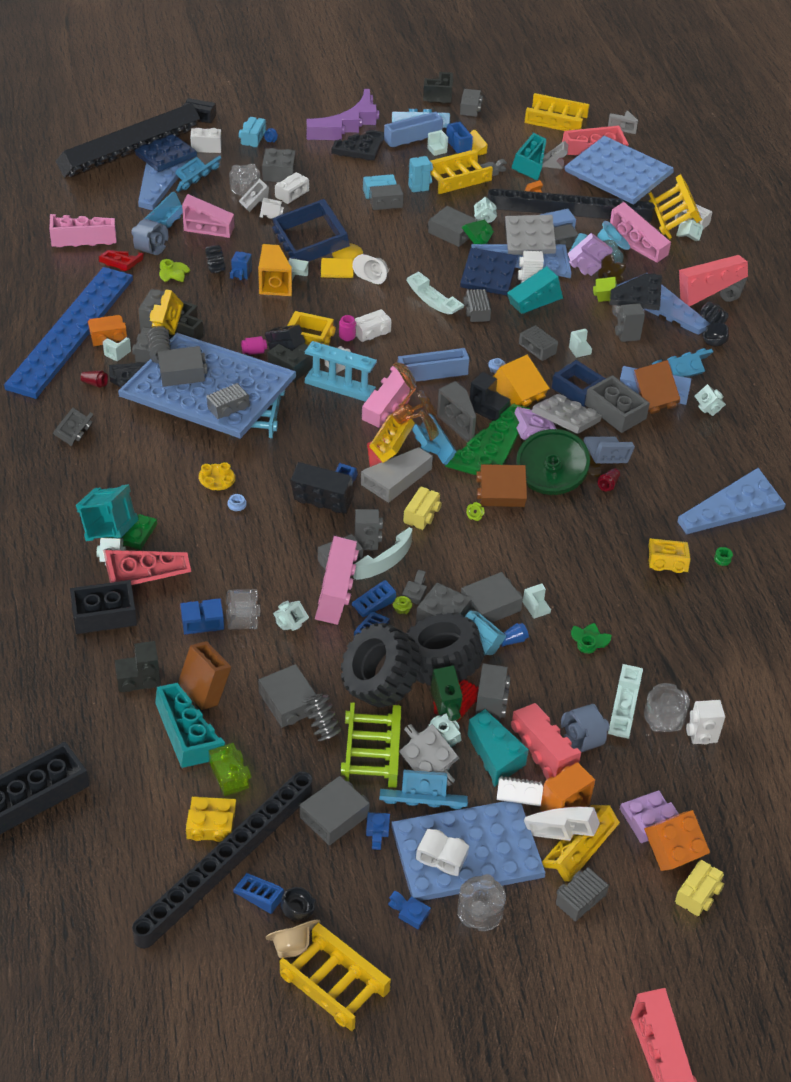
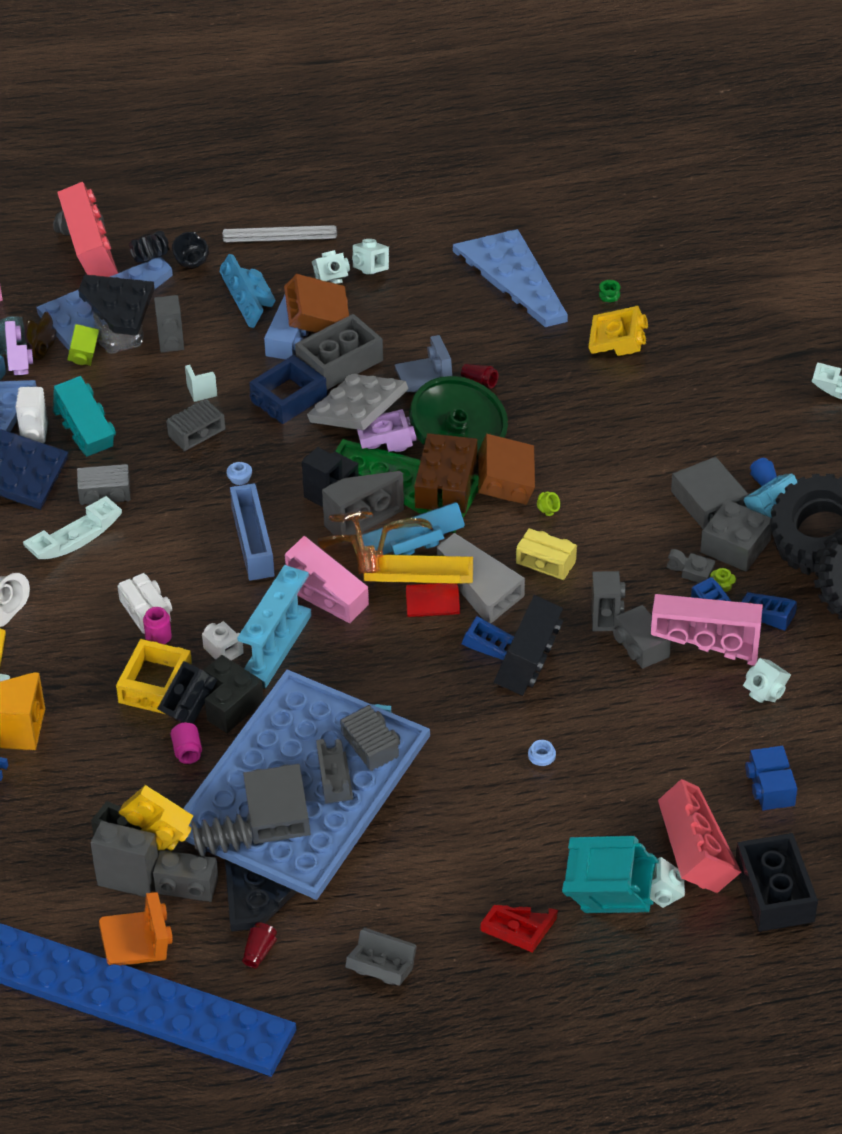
camera: 85 degrees left, 0 degrees up
light aqua panel [103,337,131,362] -> none
yellow dish [198,462,235,490] -> none
clear brick [226,589,260,630] -> none
light aqua slope [353,527,412,580] -> none
light orange slope [493,354,550,407] -> none
light aqua panel [523,584,551,618] -> none
green plate [571,623,611,653] -> none
none -> light grey axle [223,225,337,243]
none -> dark grey hinge [316,739,353,804]
none -> light aqua brick [352,239,389,274]
none -> reddish brown piece [414,433,477,513]
none -> red wing [480,905,558,953]

